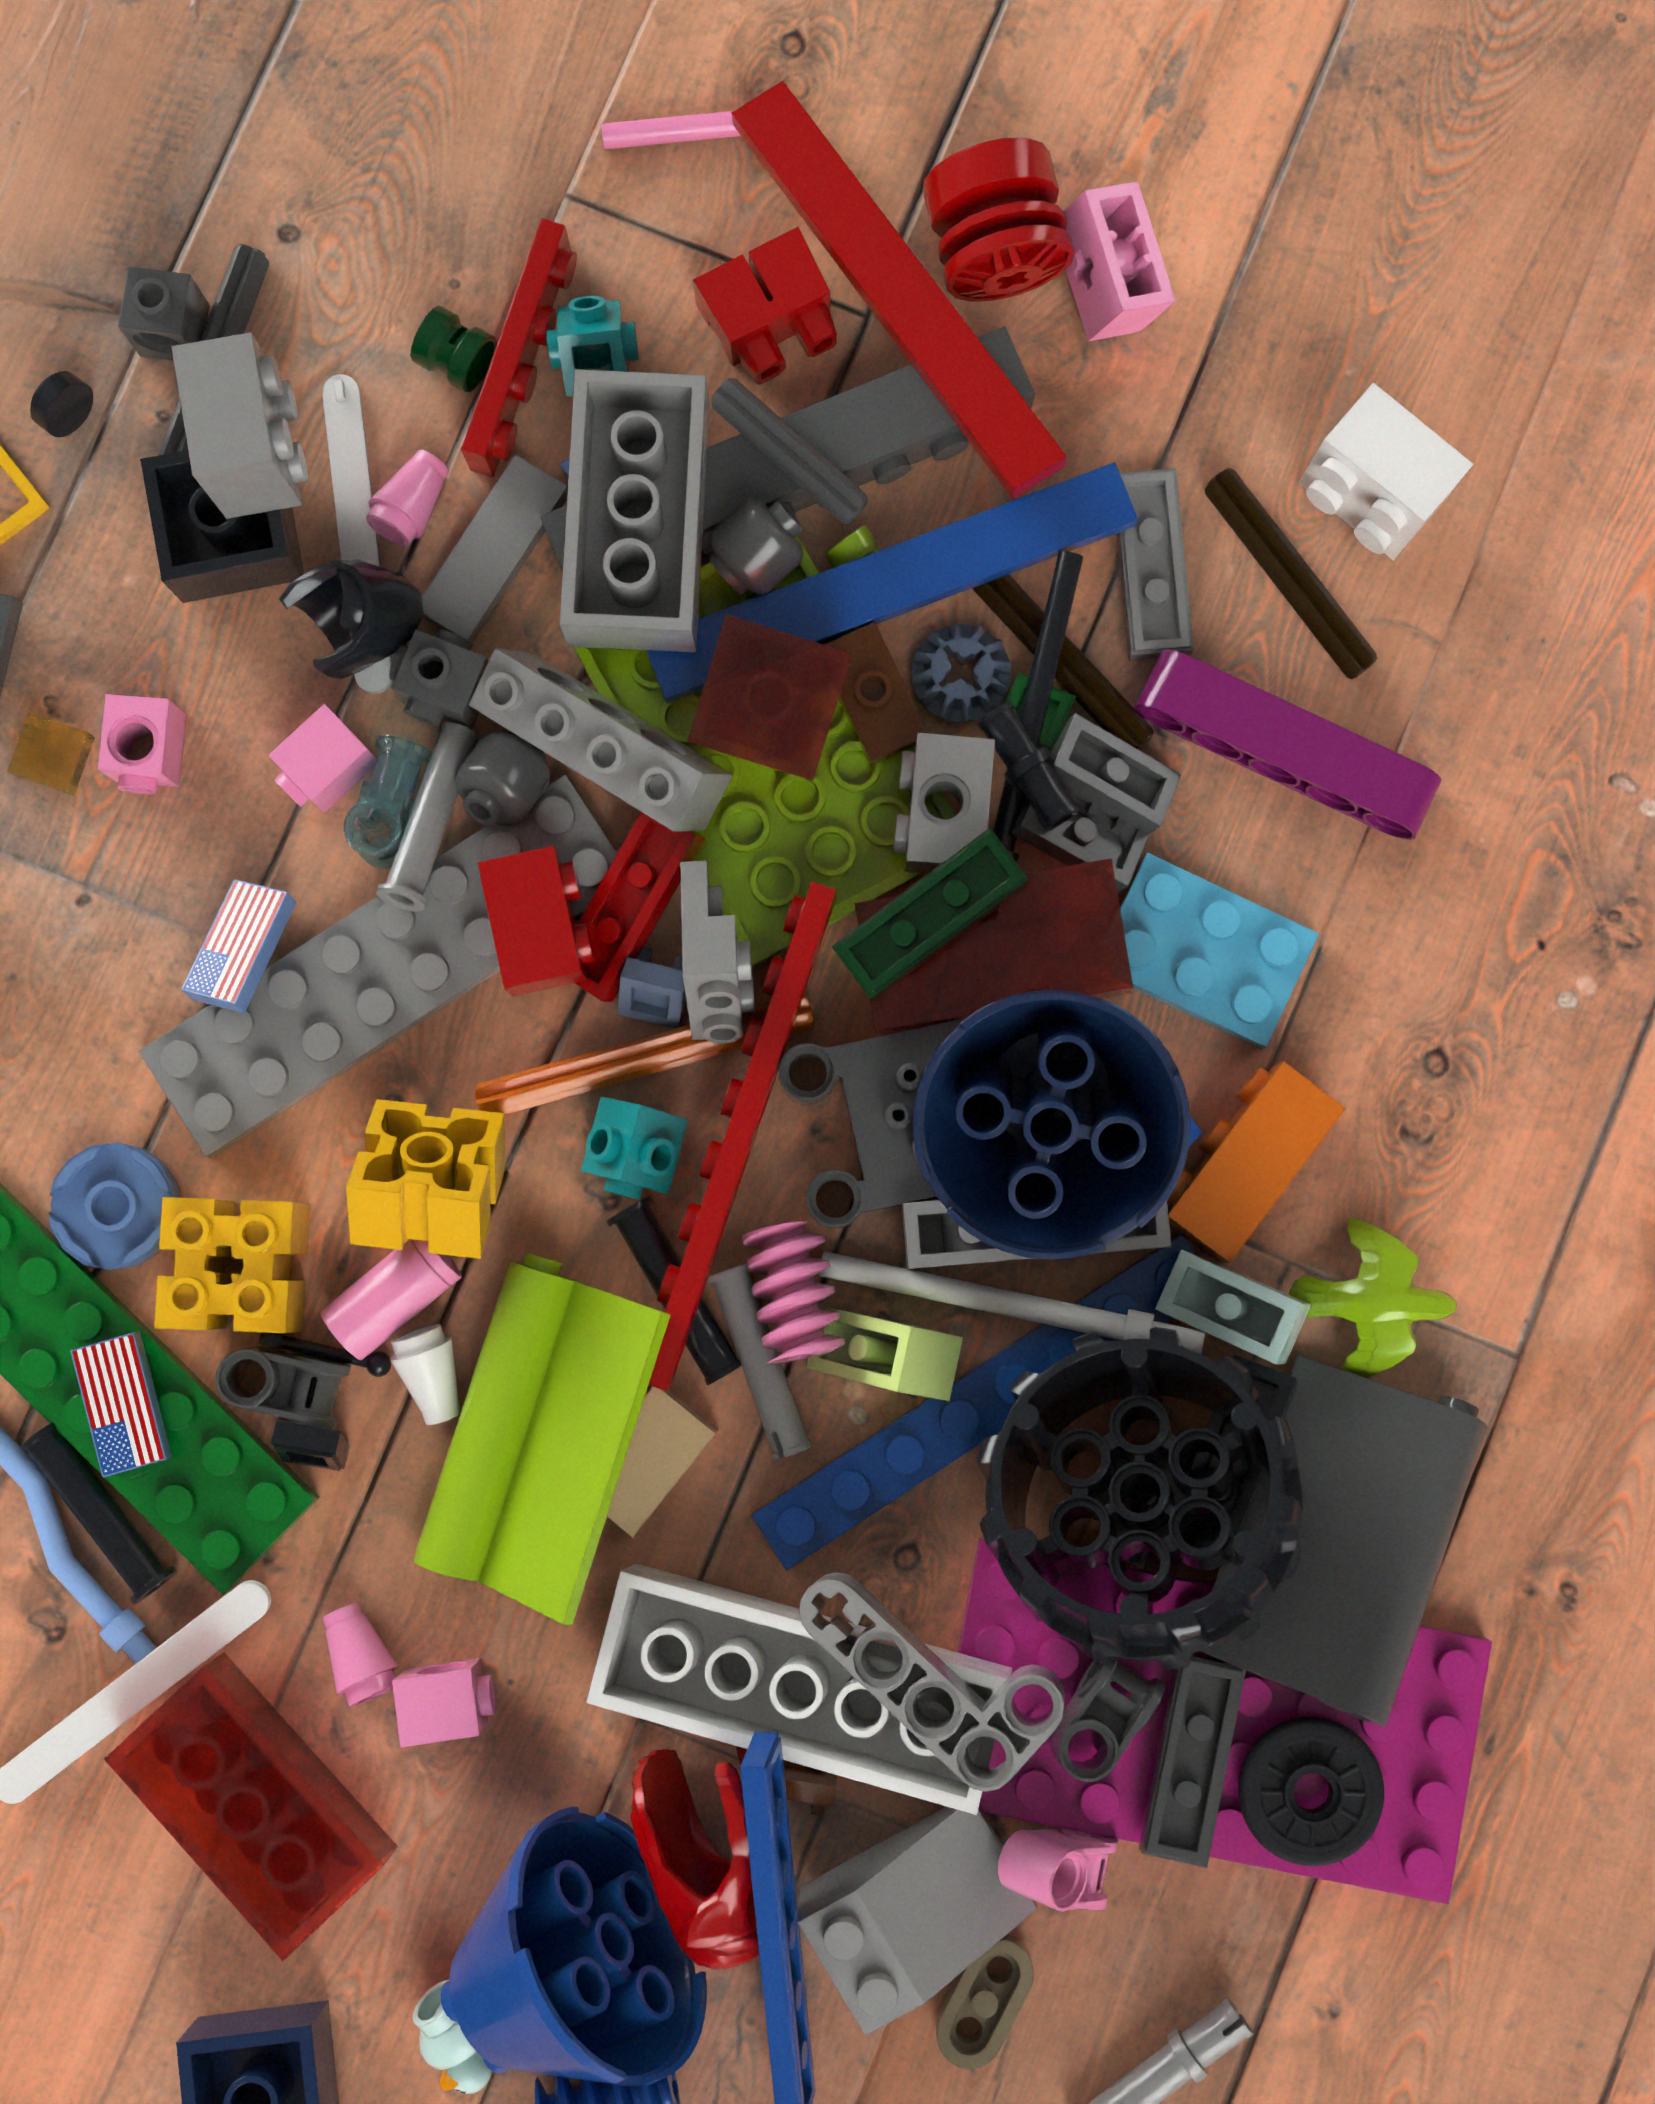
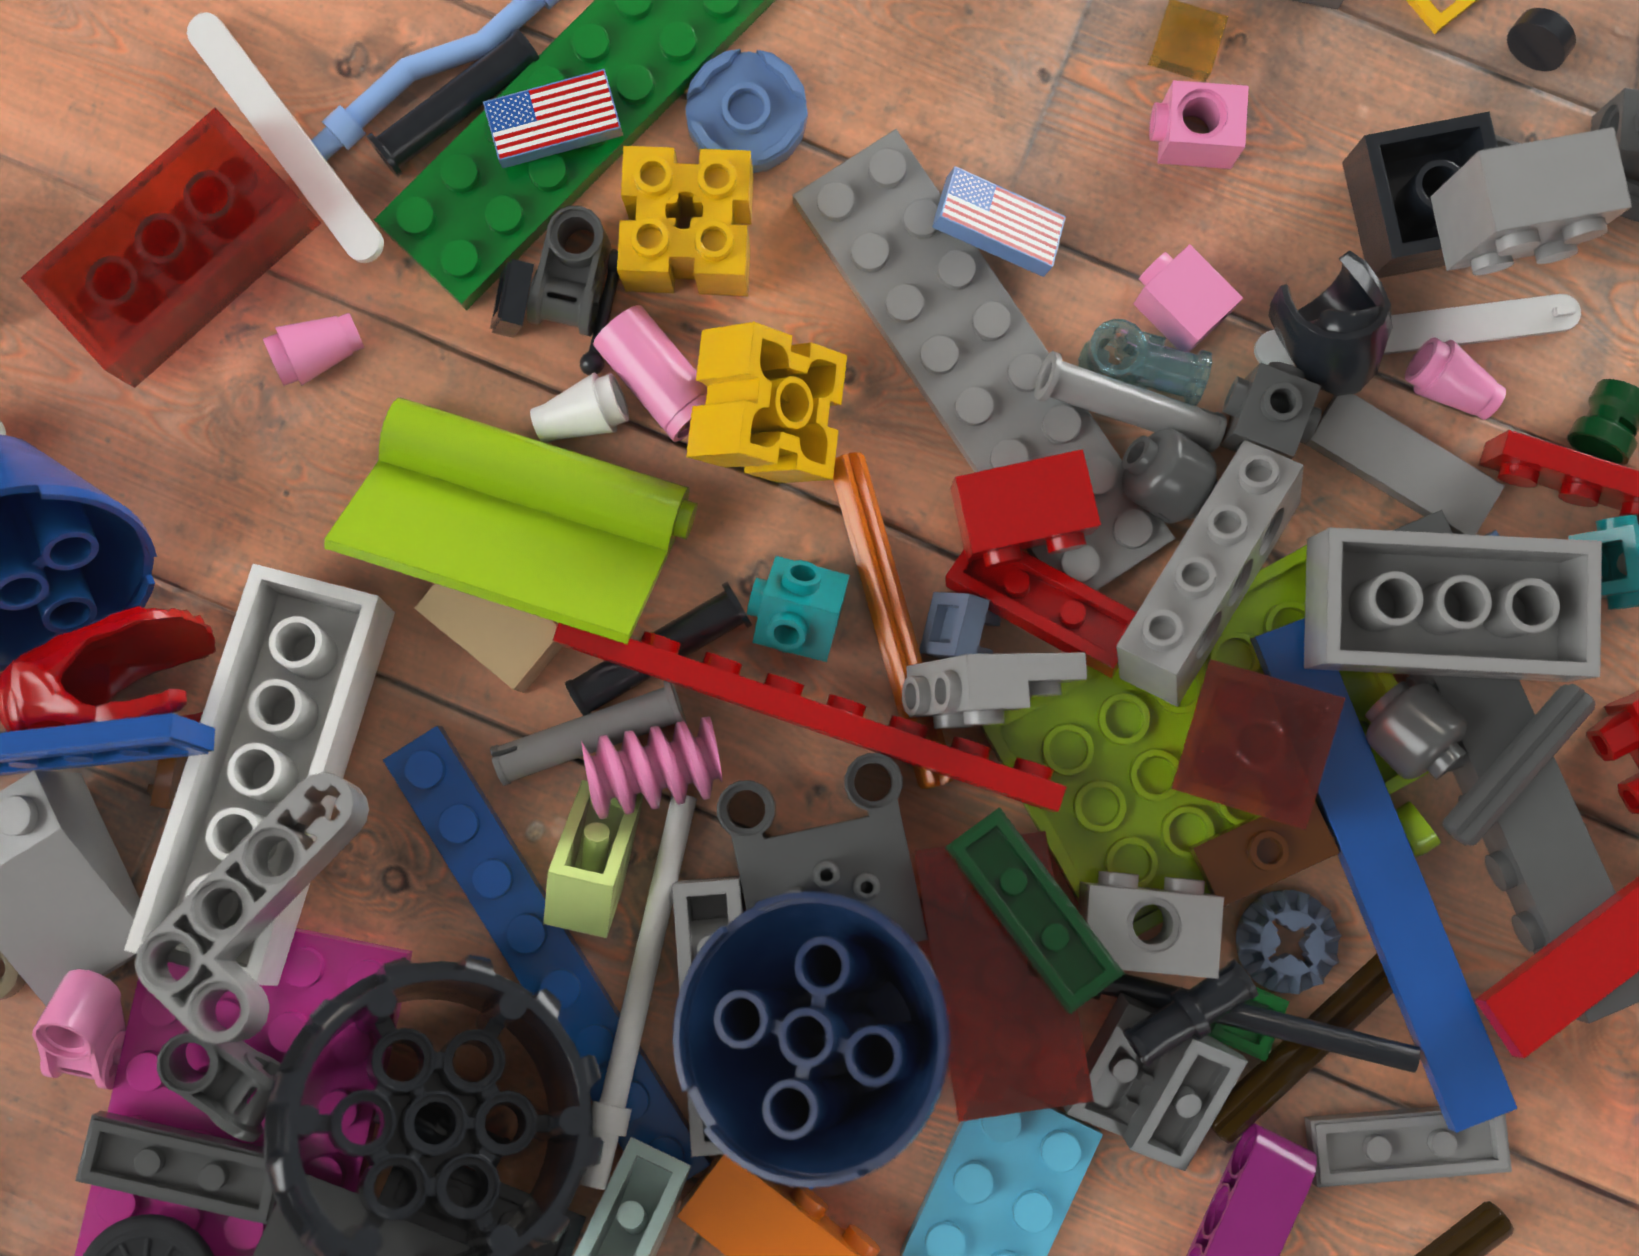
camera: 90 degrees right, 0 degrees up
bright pink brick [392,1658,497,1748] -> none

